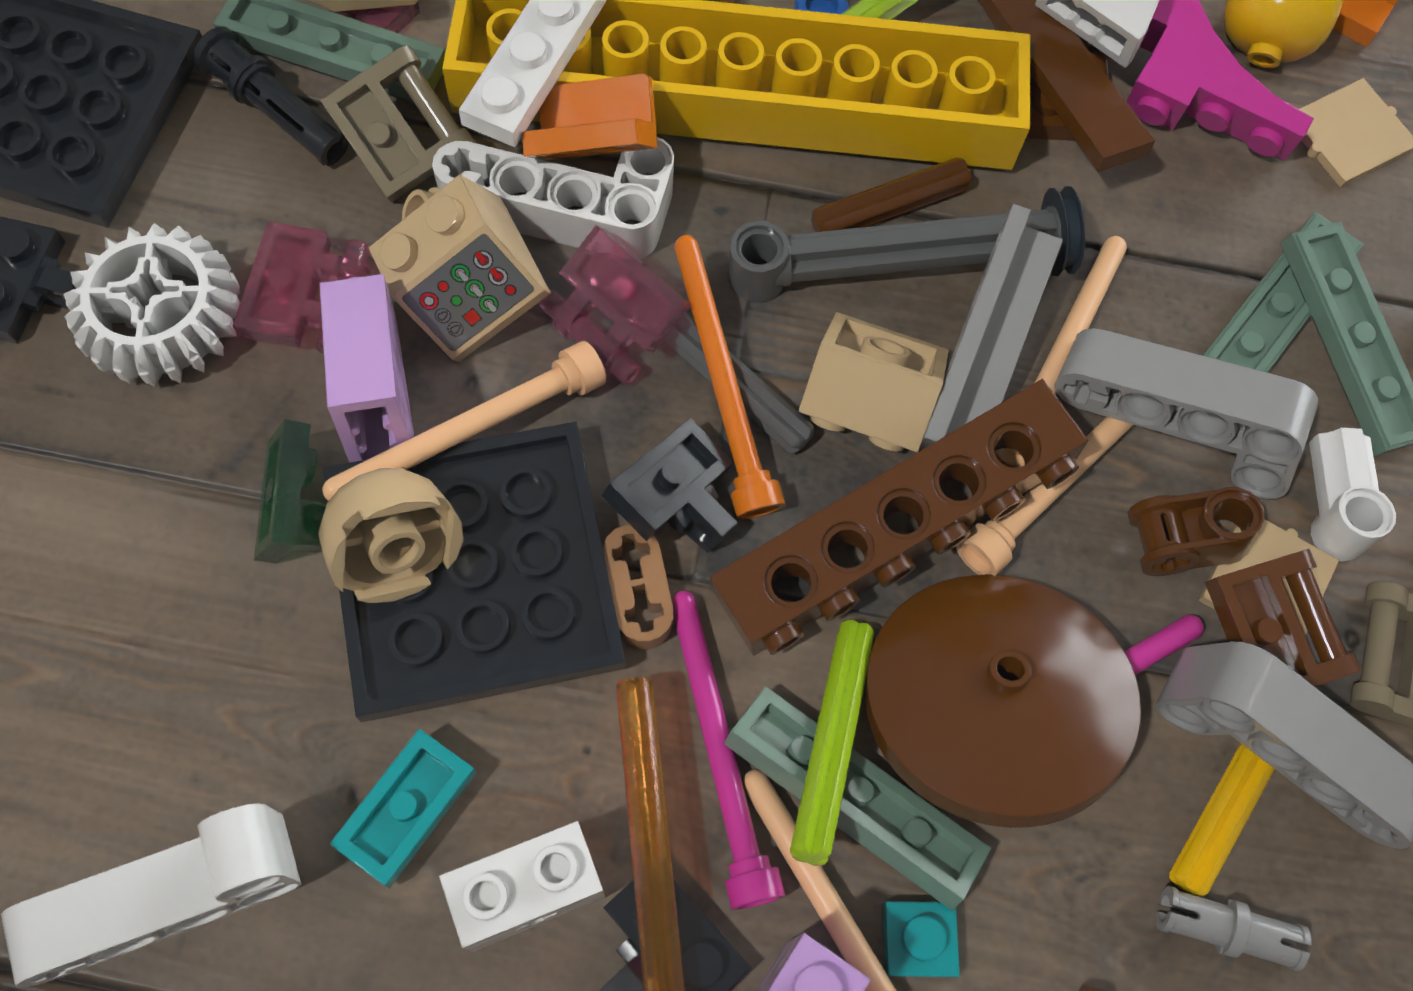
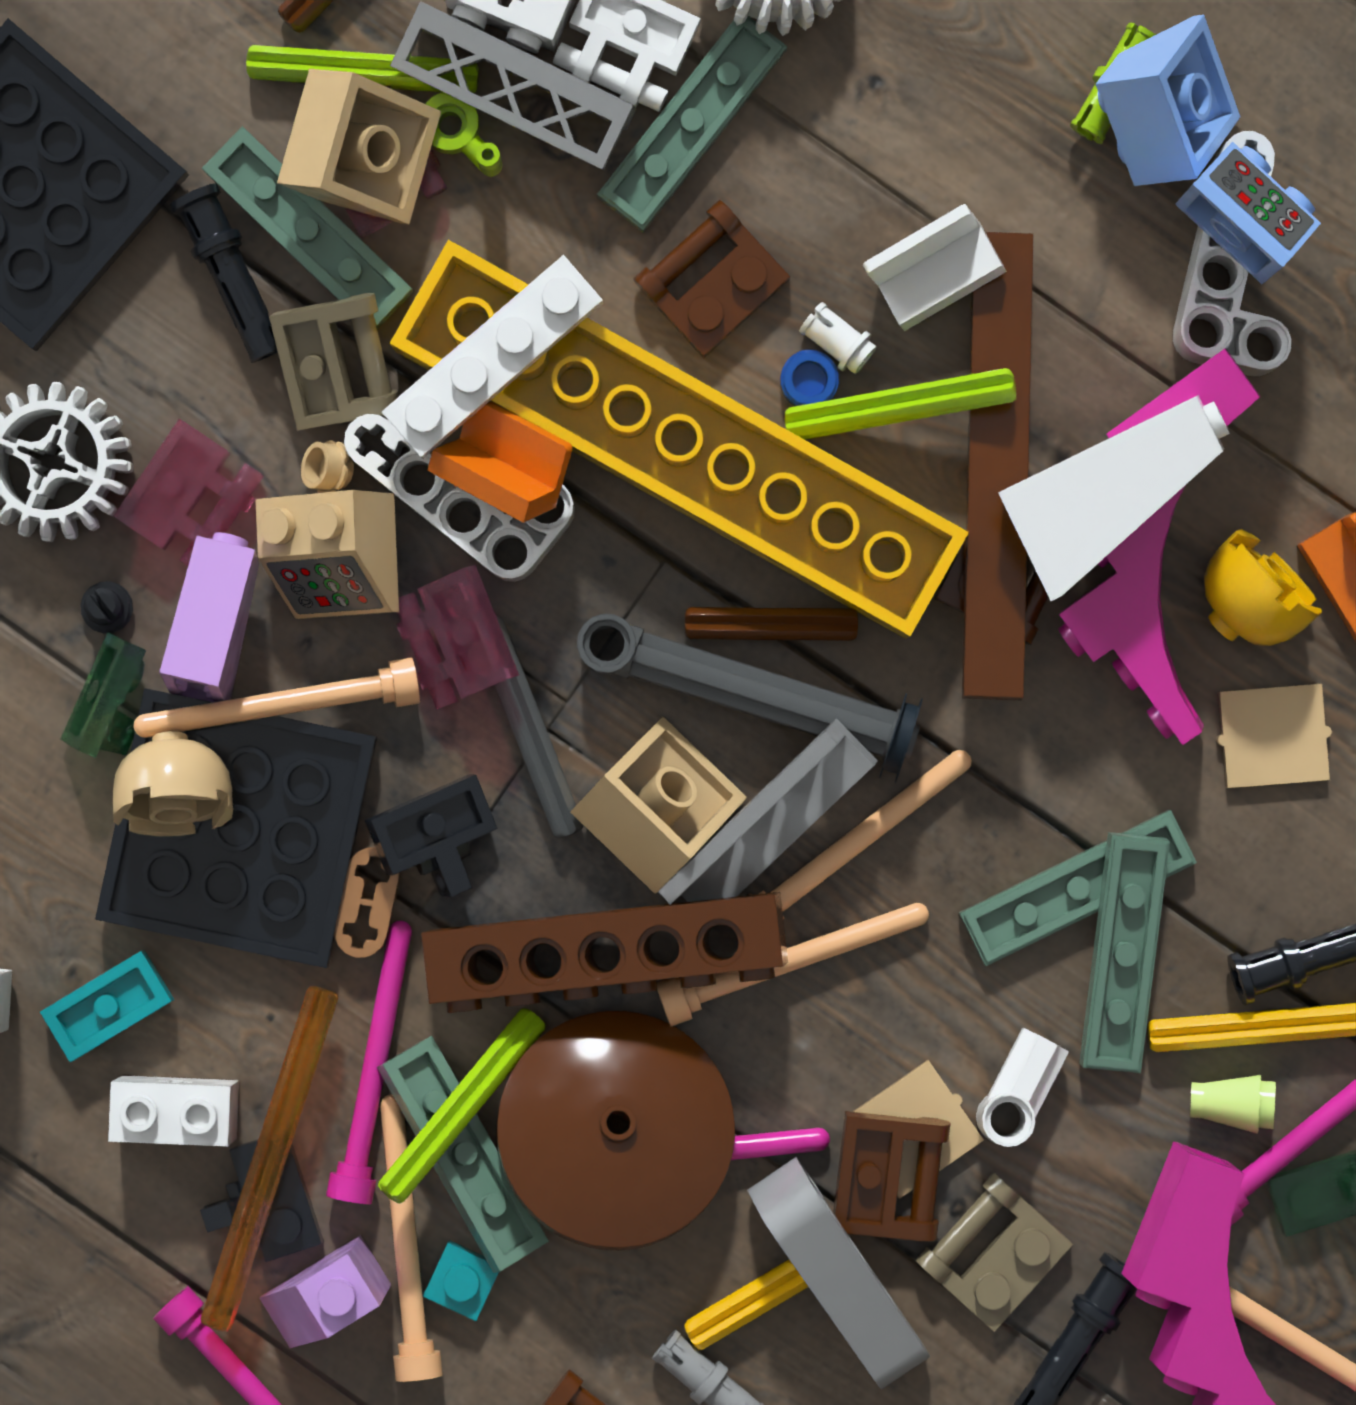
camera: 25 degrees right, 20 degrees up
orange piece [674,235,786,520] -> none
light grey beam [1054,328,1318,499] -> none
reddish brown piece [1127,487,1265,576] -> none
none -> black piece [80,581,133,634]

